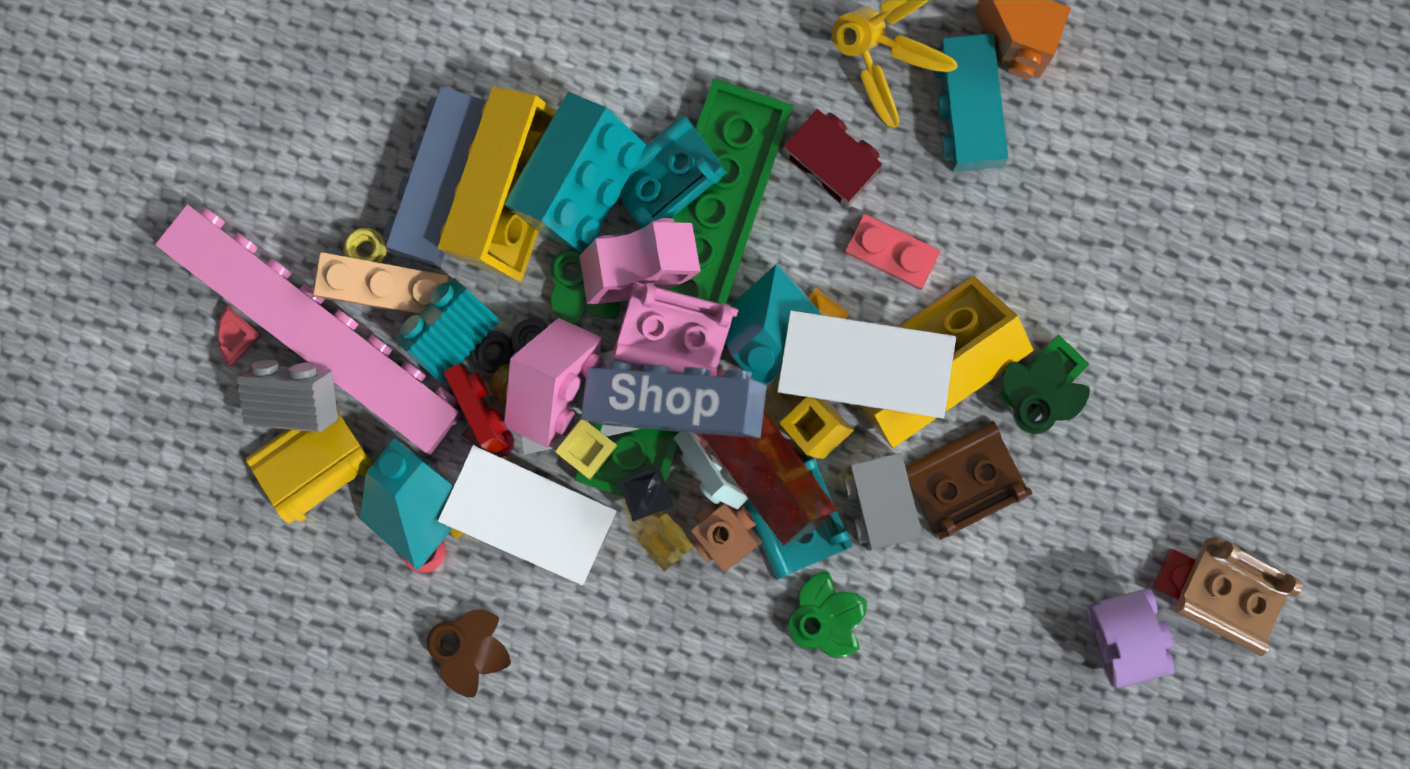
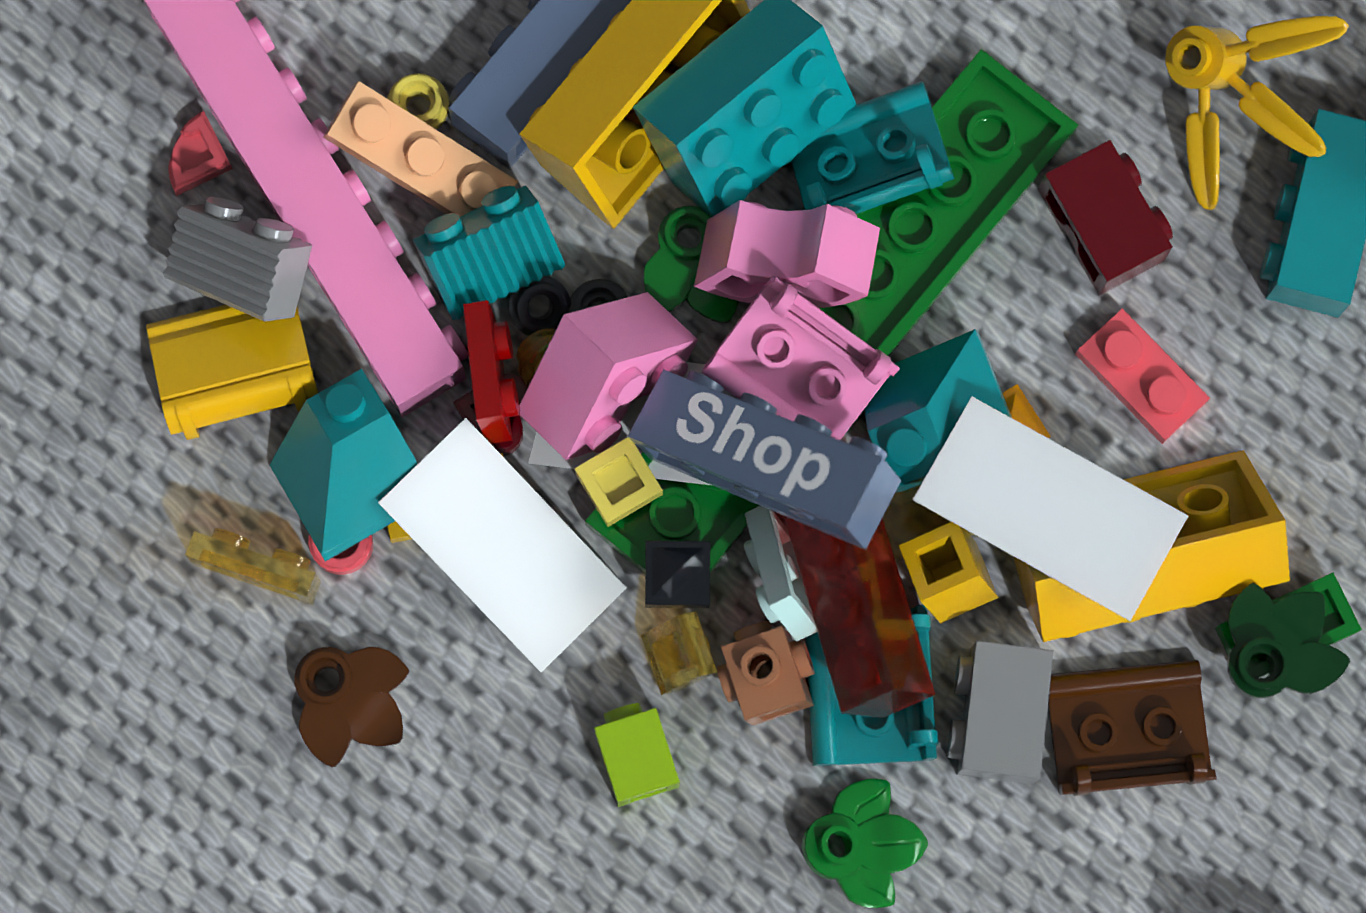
camera: 15 degrees right, 5 degrees down
none -> clear yellow plate [185,528,321,605]
none -> lime brick [594,703,680,807]

